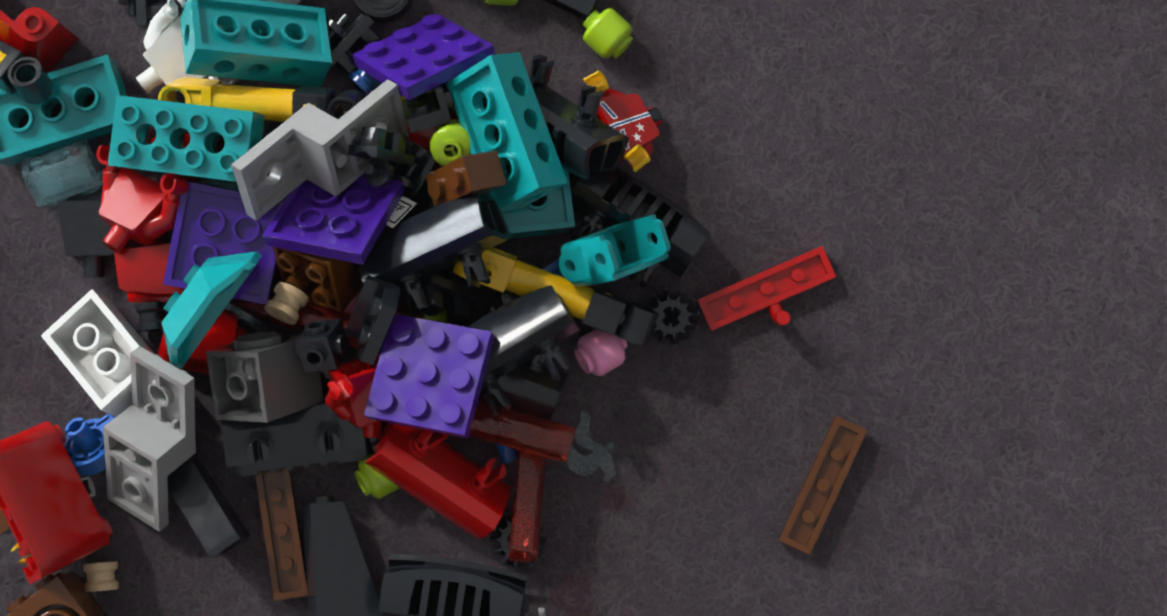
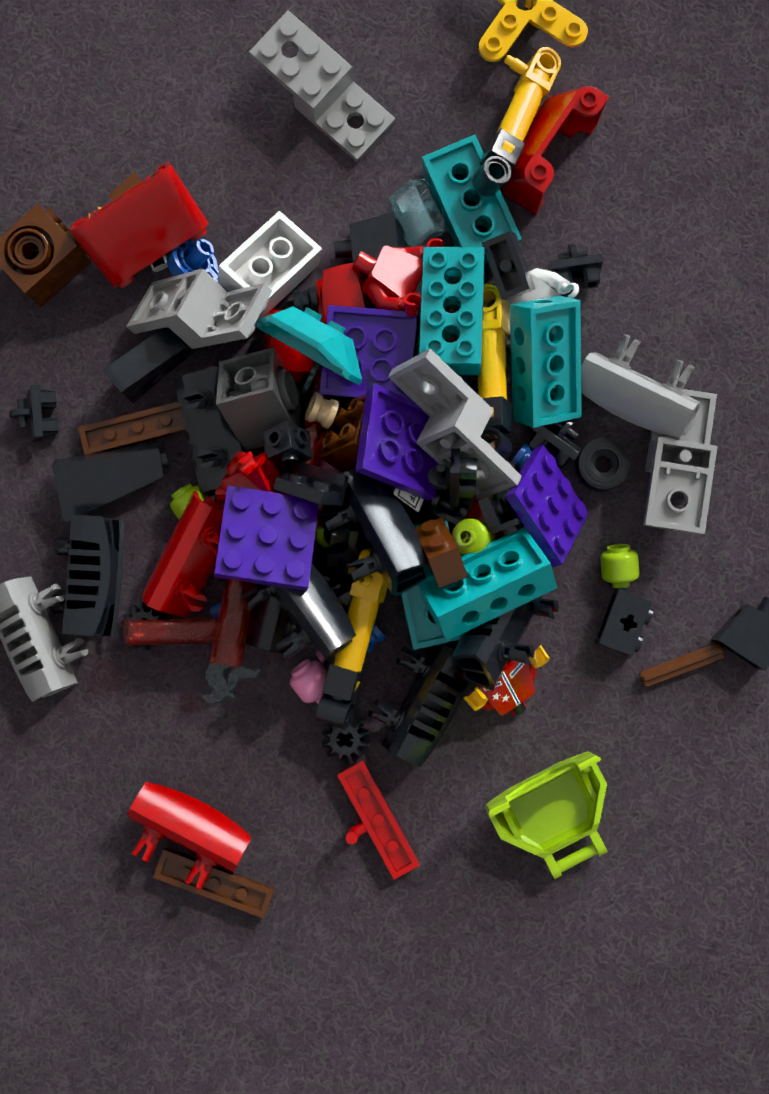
camera: 90 degrees right, 0 degrees up
tan wheel [82,561,119,592] -> none
teal piece [559,214,671,286] -> none
lime head [583,8,634,59] -> none
none -> red piece [127,782,251,891]
none -> black brick [482,231,536,300]
none -> lime piece [485,751,607,879]

